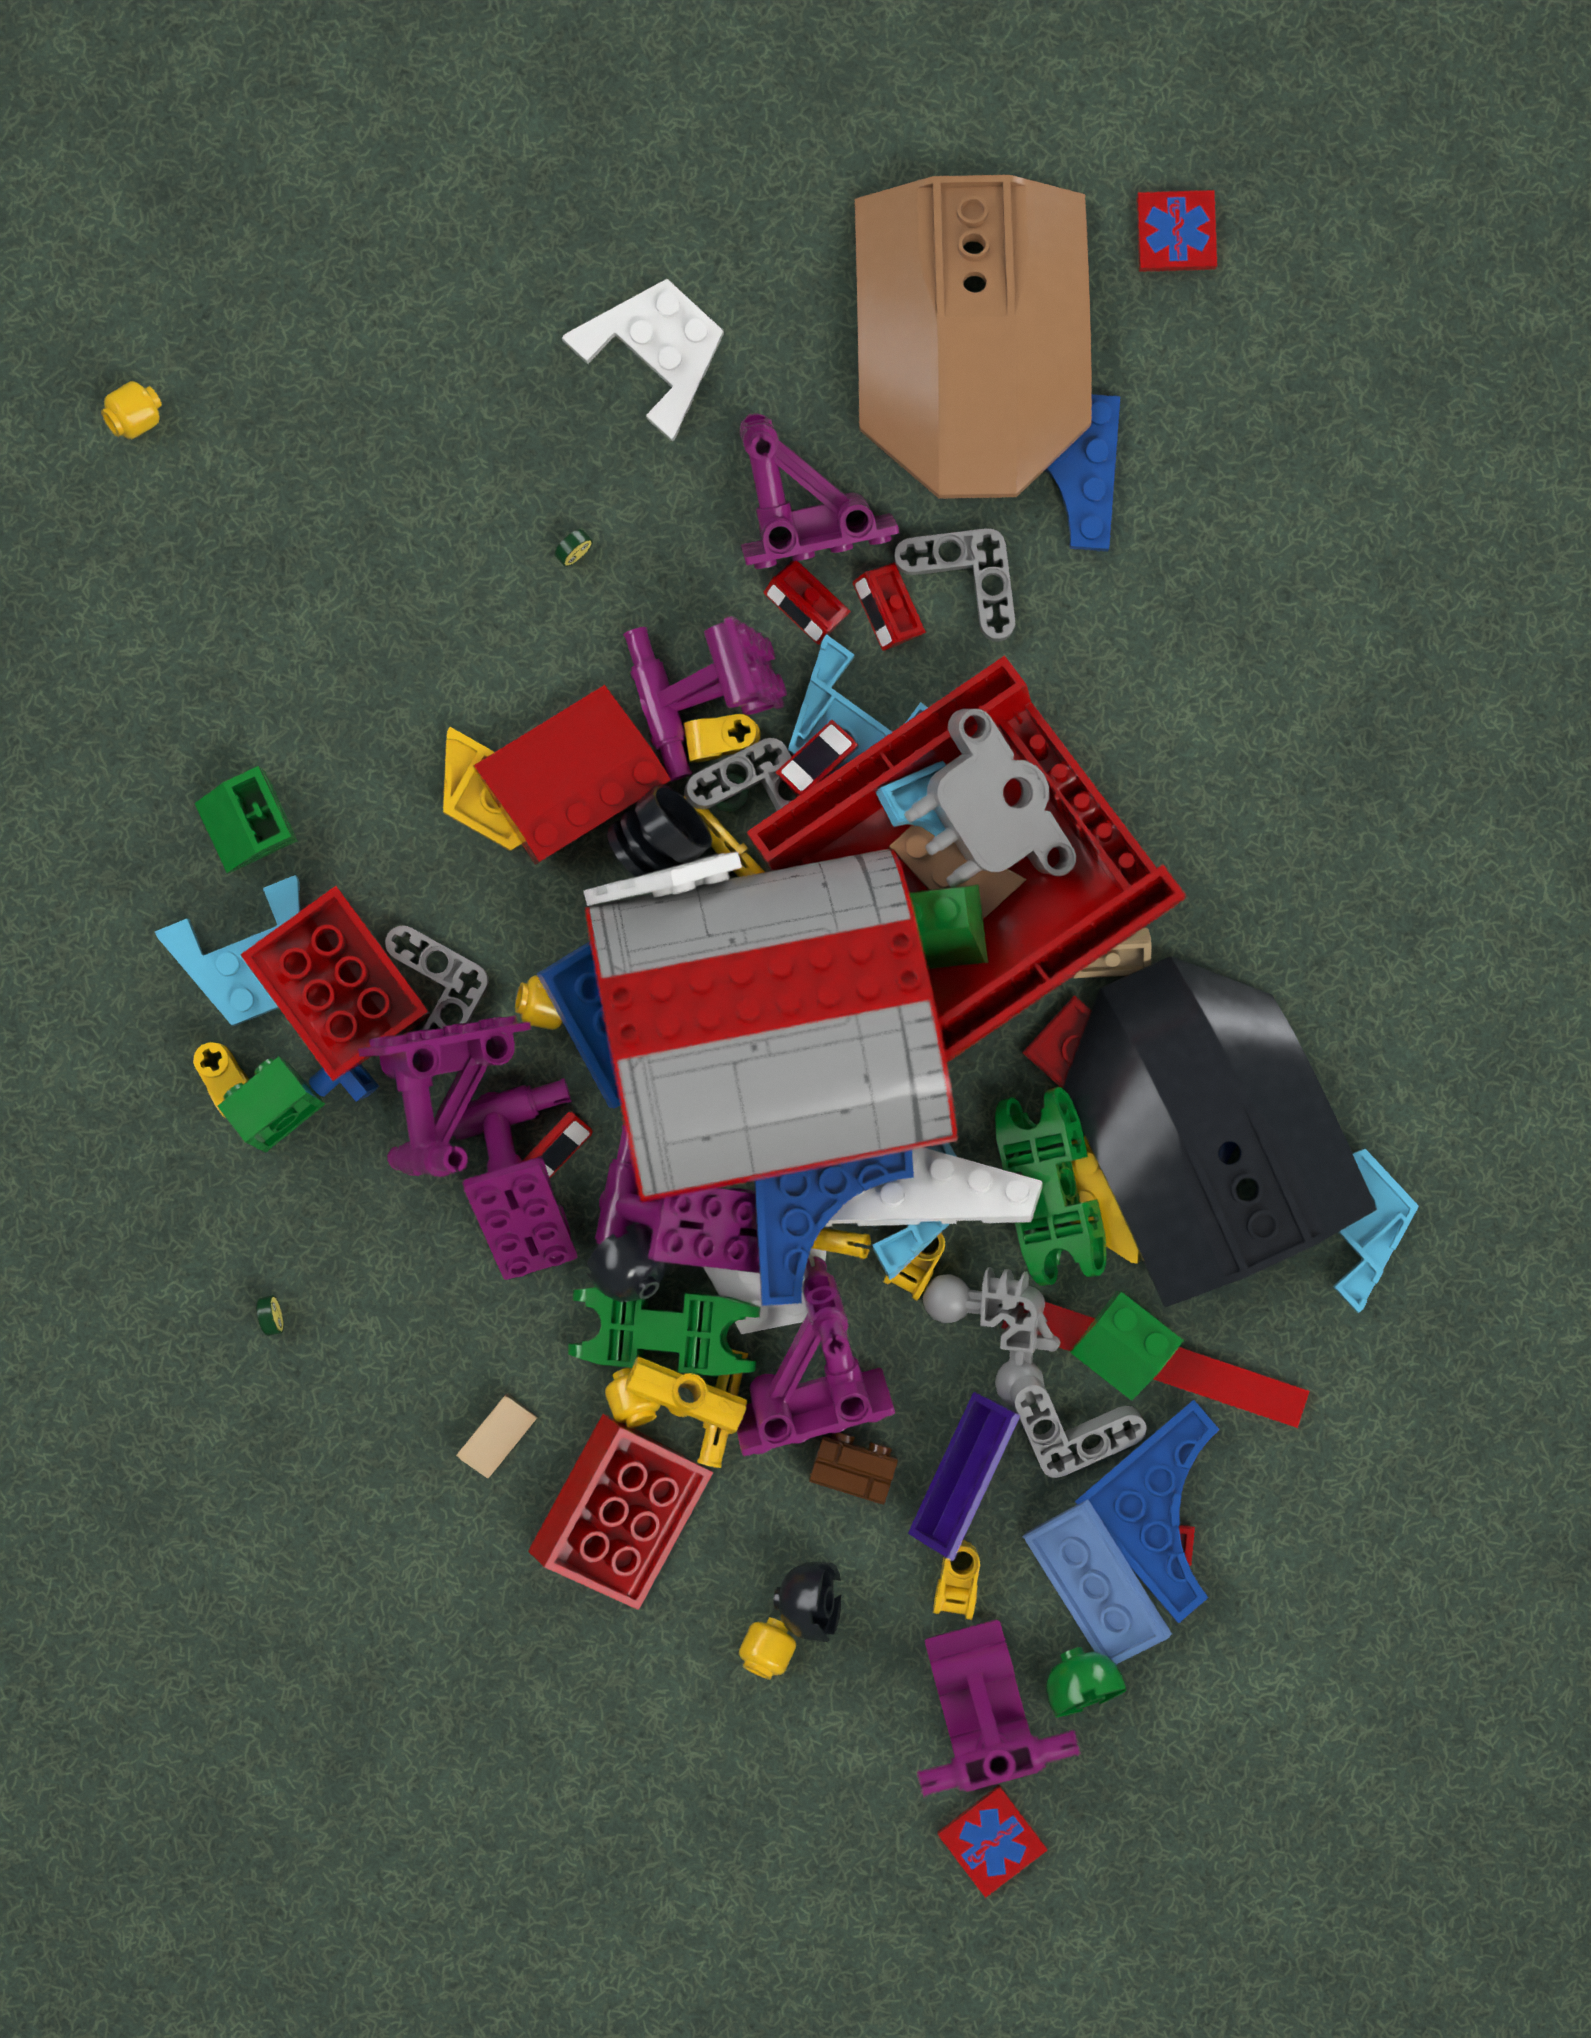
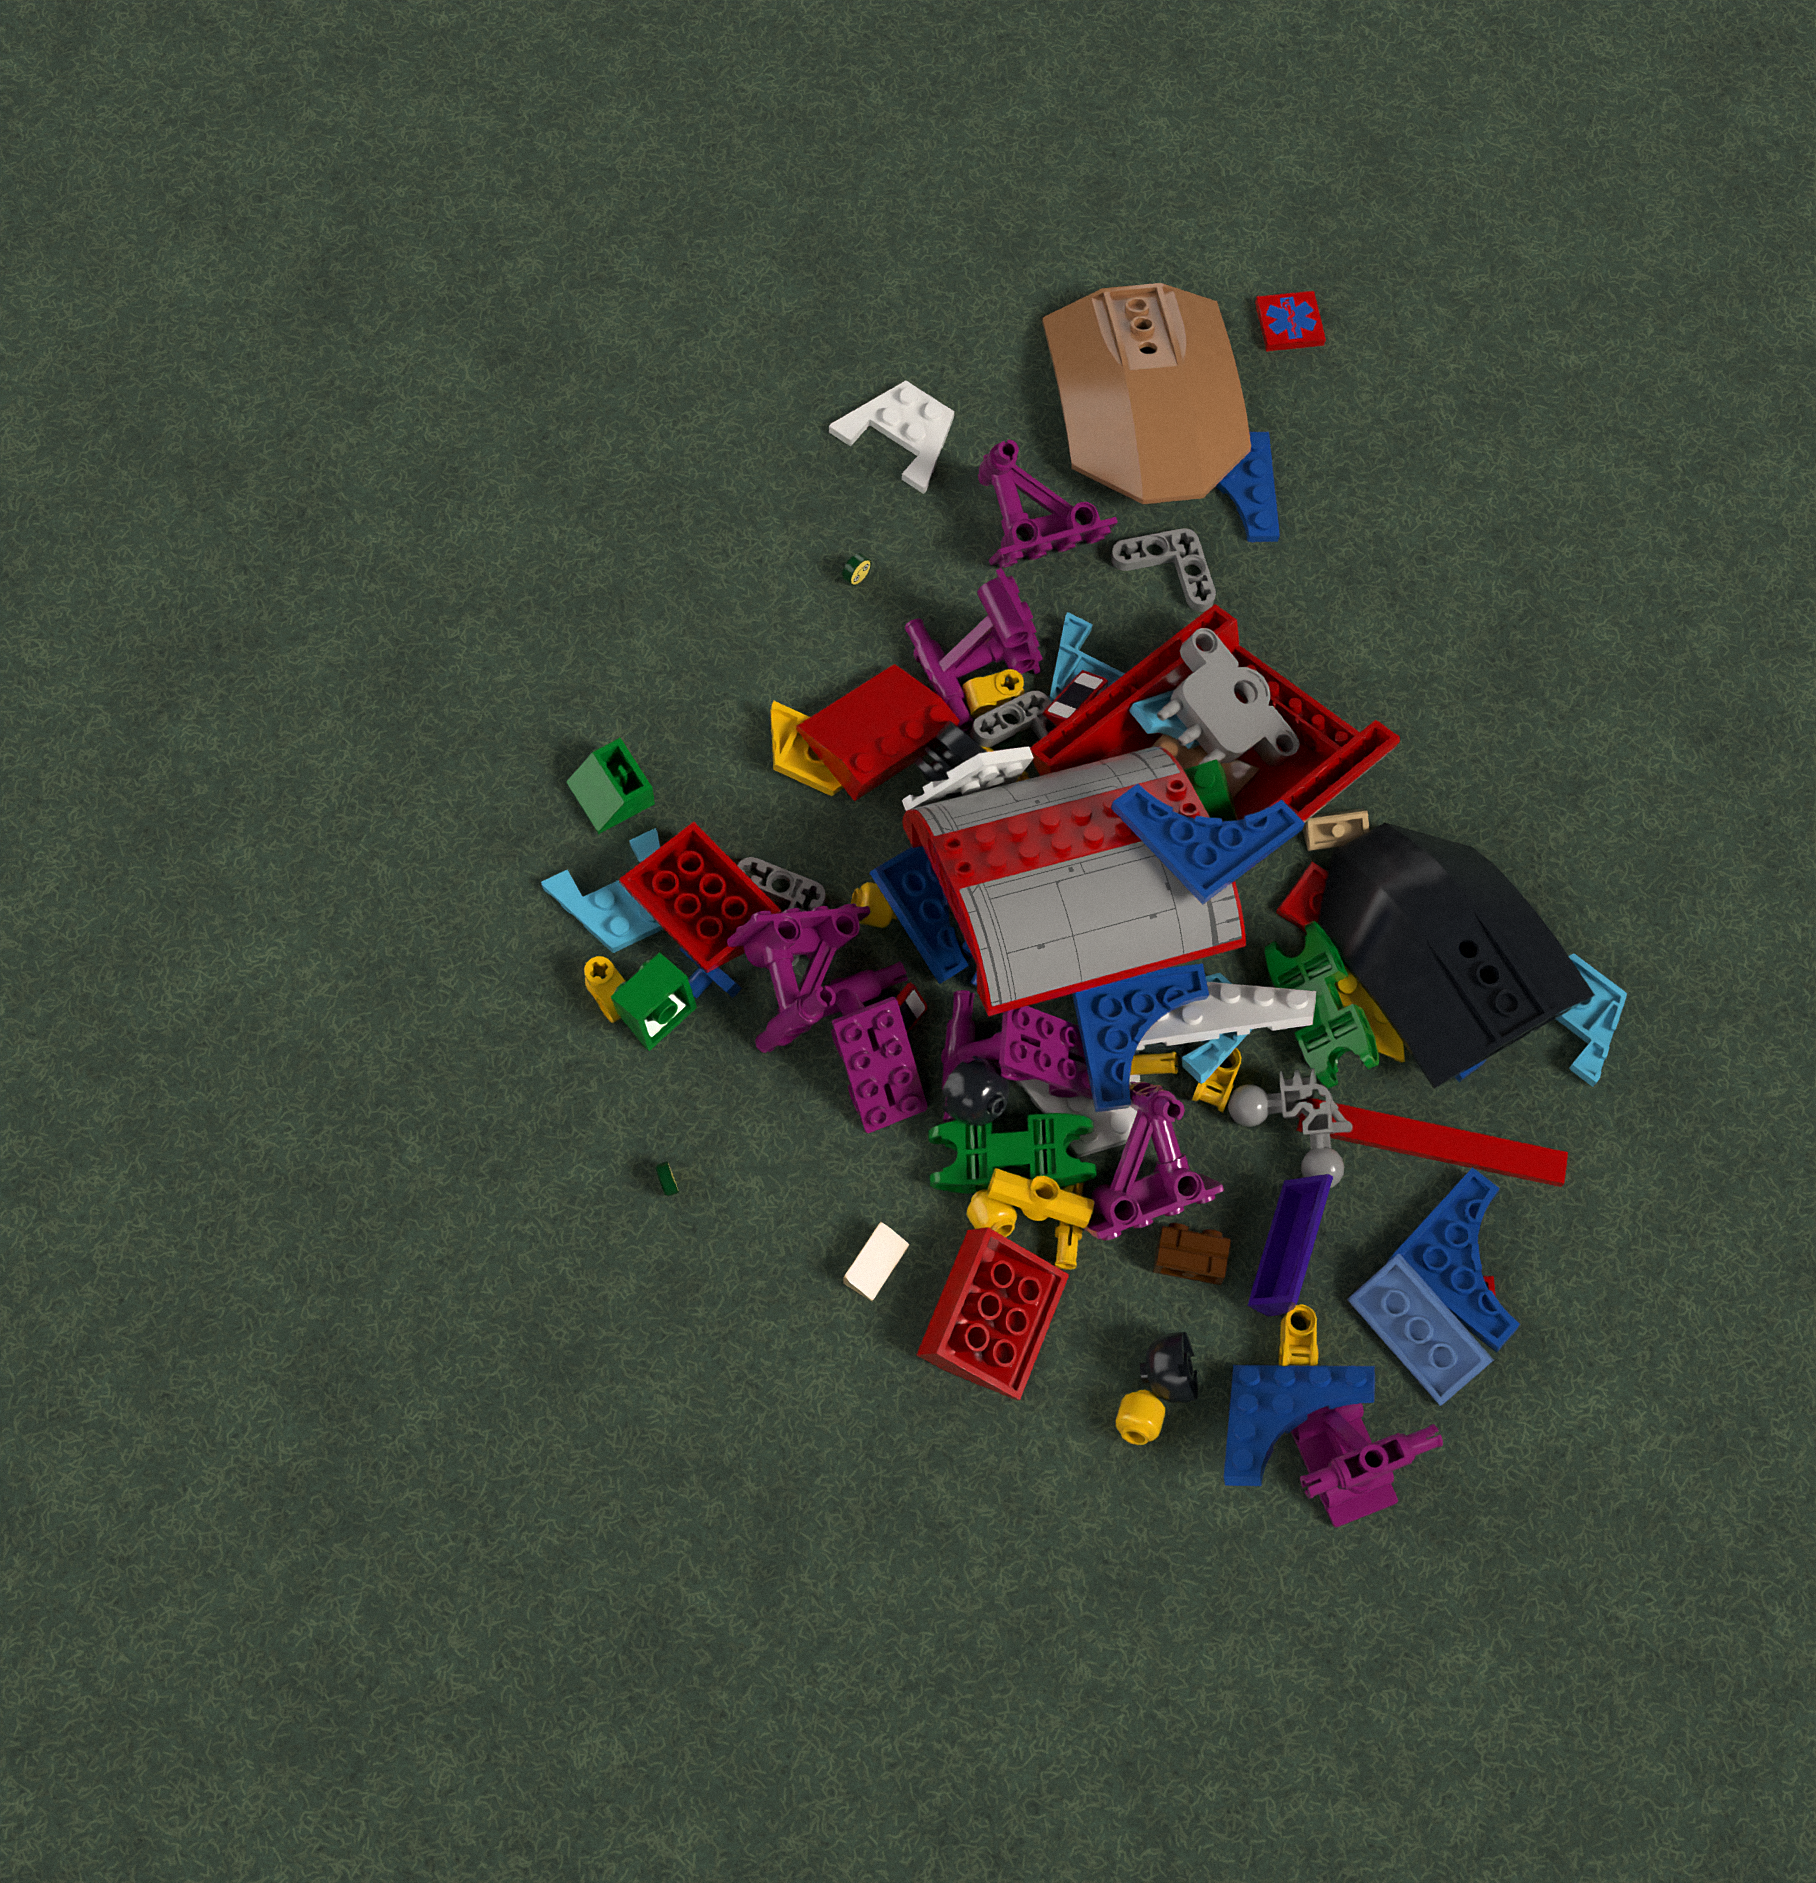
camera: 15 degrees left, 20 degrees down
yellow head [101,381,162,439] -> none
red slope [764,561,851,645] -> none
red slope [853,563,926,651] -> none
red tile [937,1785,1048,1898] -> none
light grey beam [1010,1376,1146,1478] -> none
green cylinder [1046,1647,1127,1718] -> none
green slope [1069,1291,1184,1401] -> none
none -> blue plate [1111,784,1305,905]
none -> blue plate [1224,1365,1375,1486]

